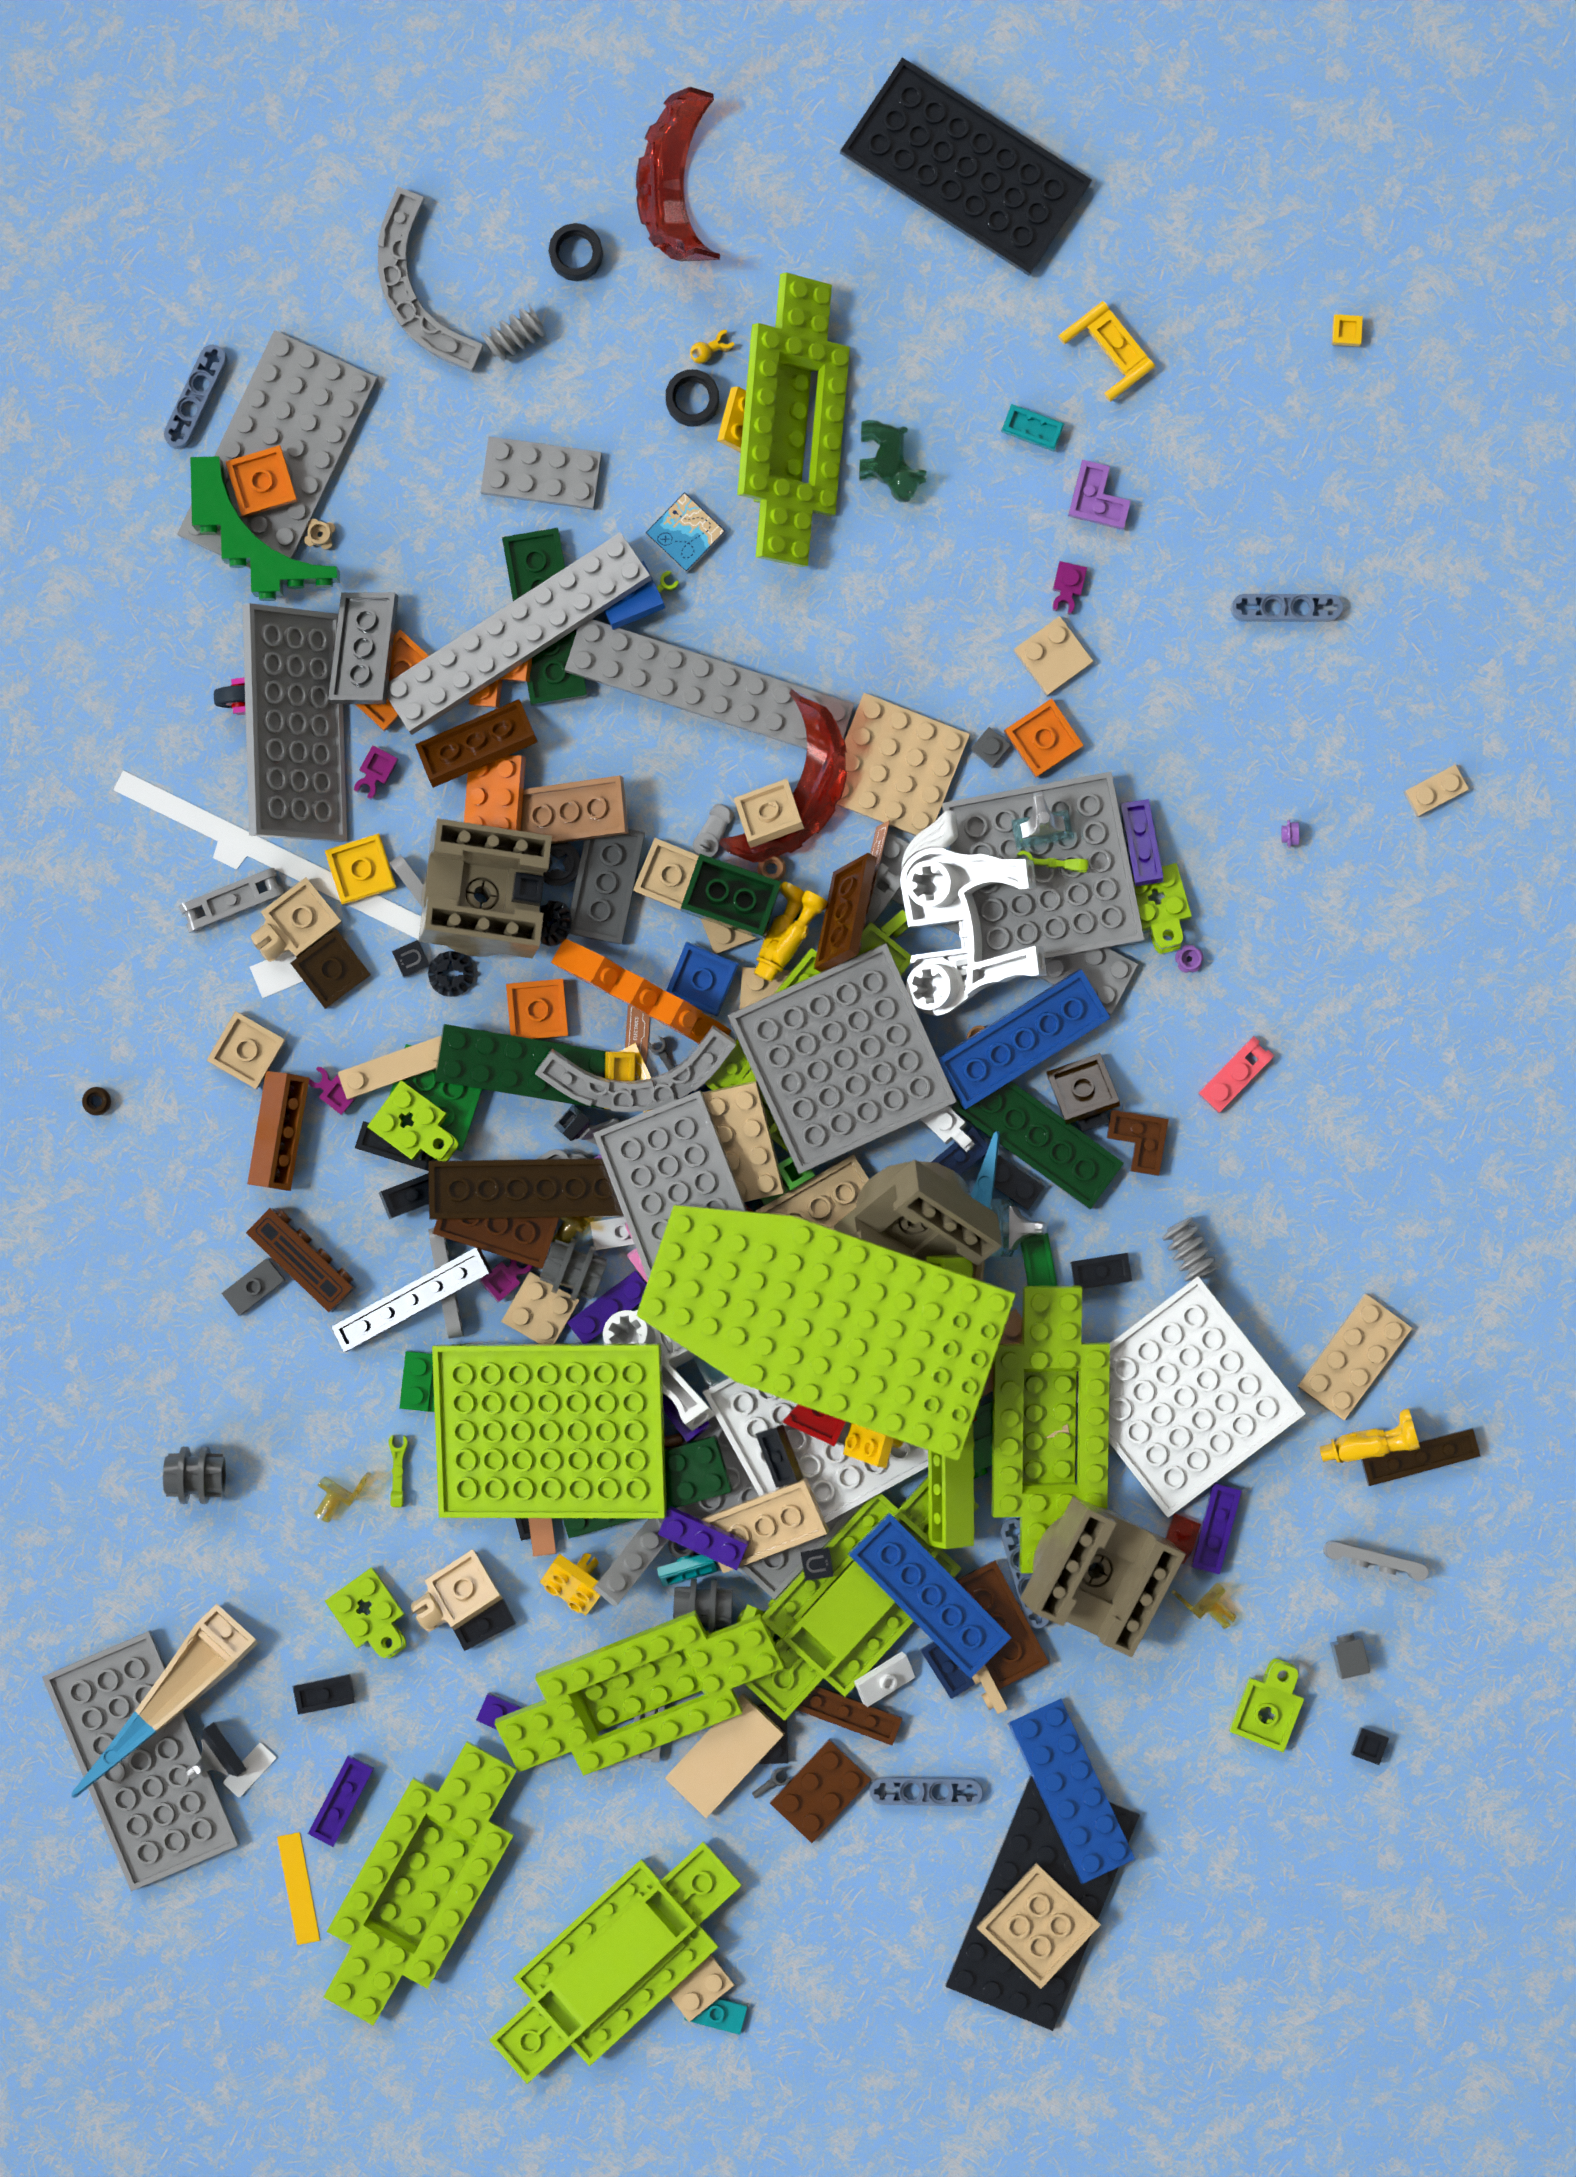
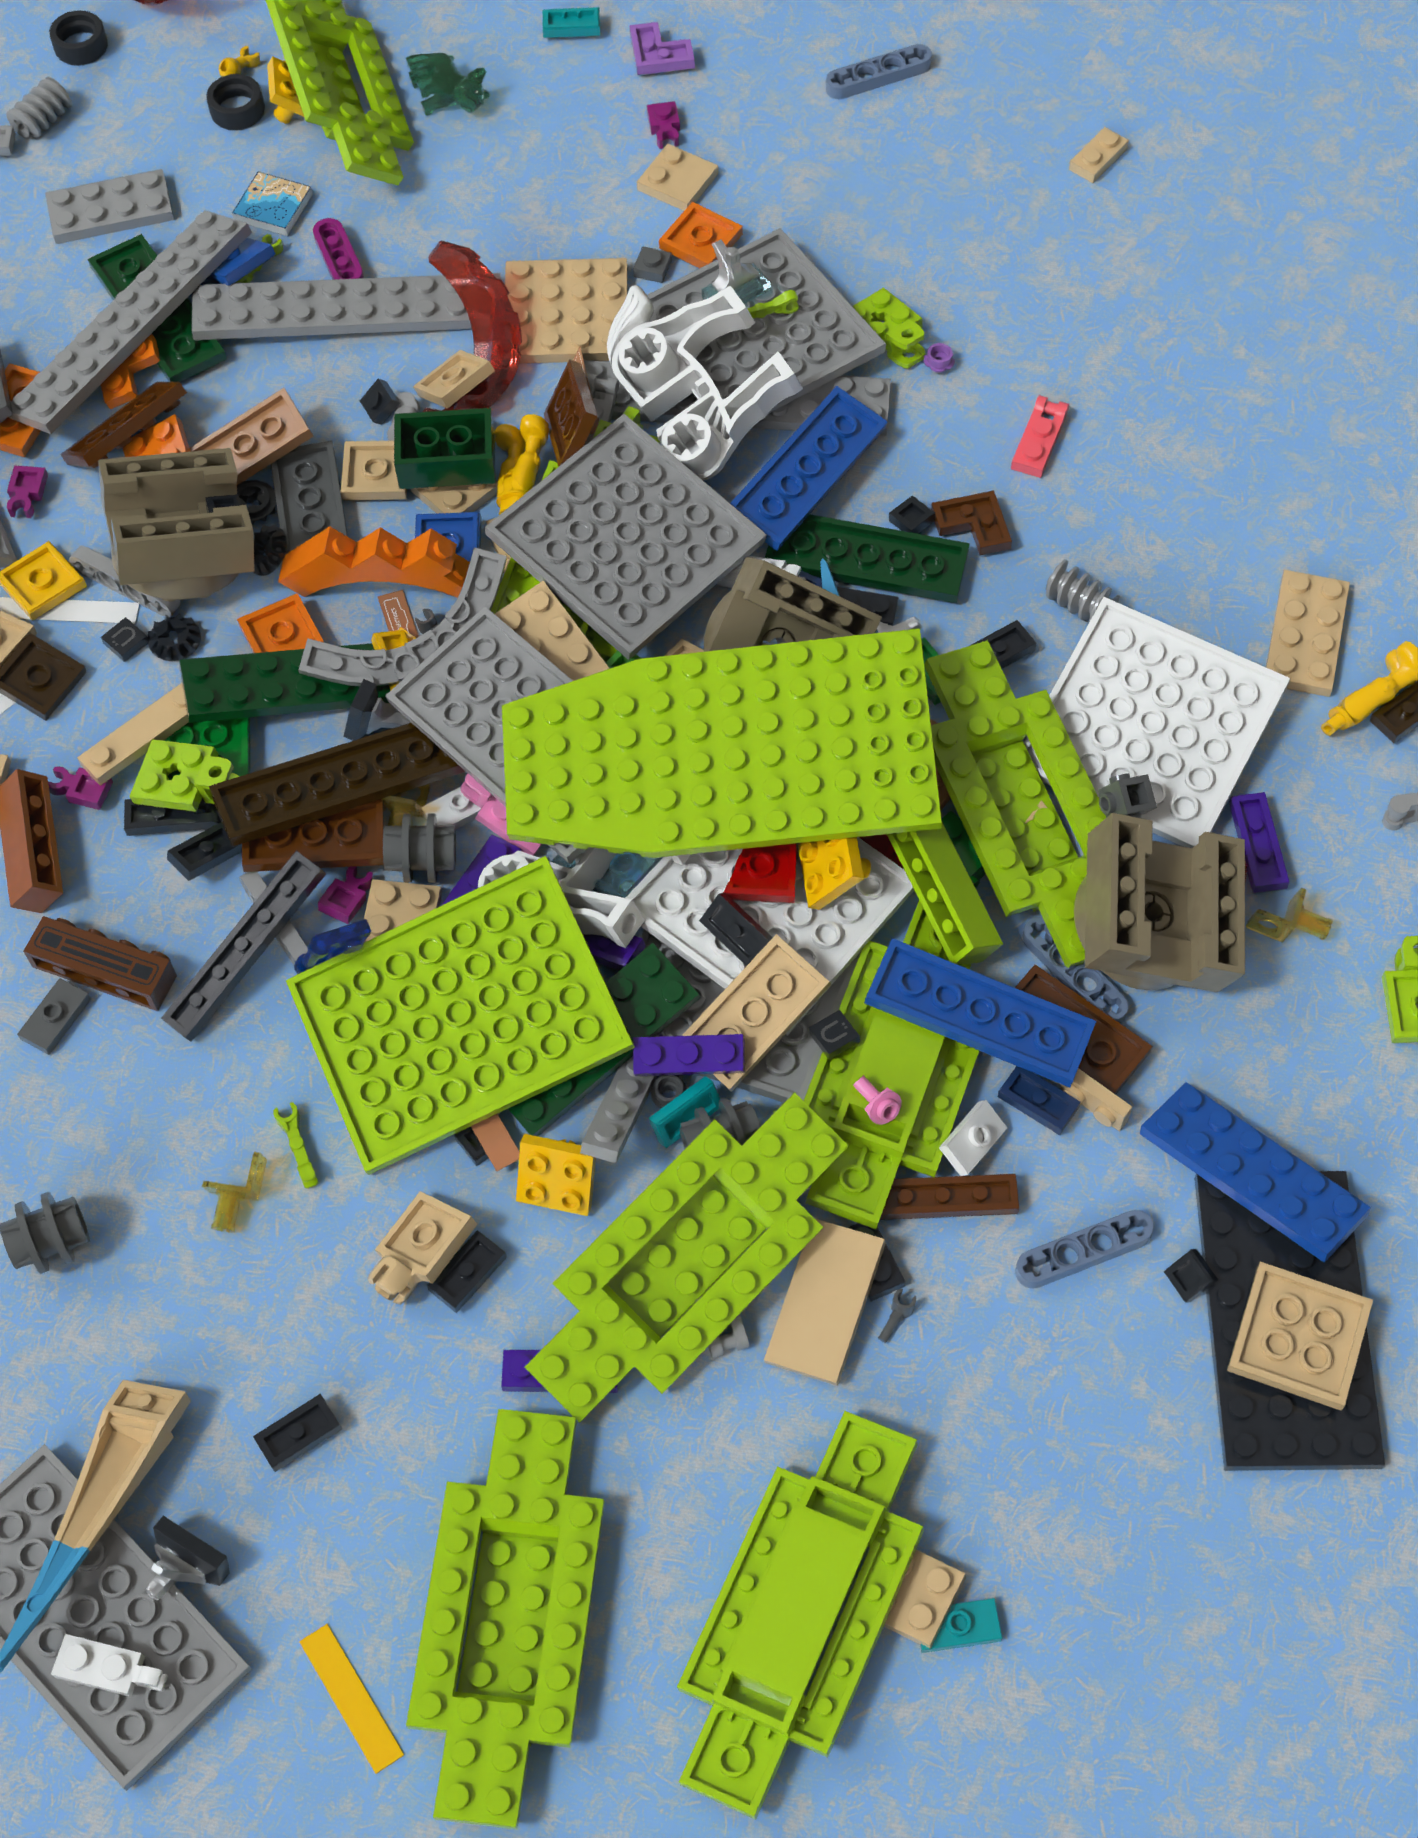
camera: 20 degrees left, 25 degrees down
white sticker [223,1743,276,1797] -> none
dark purple plate [308,1755,374,1847] -> none
lime plate [325,1567,407,1659] -> none
green plate [399,1351,435,1412] -> none
reddish brown plate [770,1739,871,1843] -> none
plate [1046,1053,1120,1125] -> none
dark purple plate [1121,799,1164,887] -> none
medium lavender plate [1281,820,1299,848] -> none
none -> white plate [51,1634,168,1697]
none -> clear blue plate [294,919,372,974]
none -> magenta plate [313,218,364,280]
none -> black plate [359,378,400,425]
none -> bright pink plate [853,1075,902,1125]
none -> dark grey brick [1098,773,1157,818]
none -> black tile [1164,1249,1218,1303]

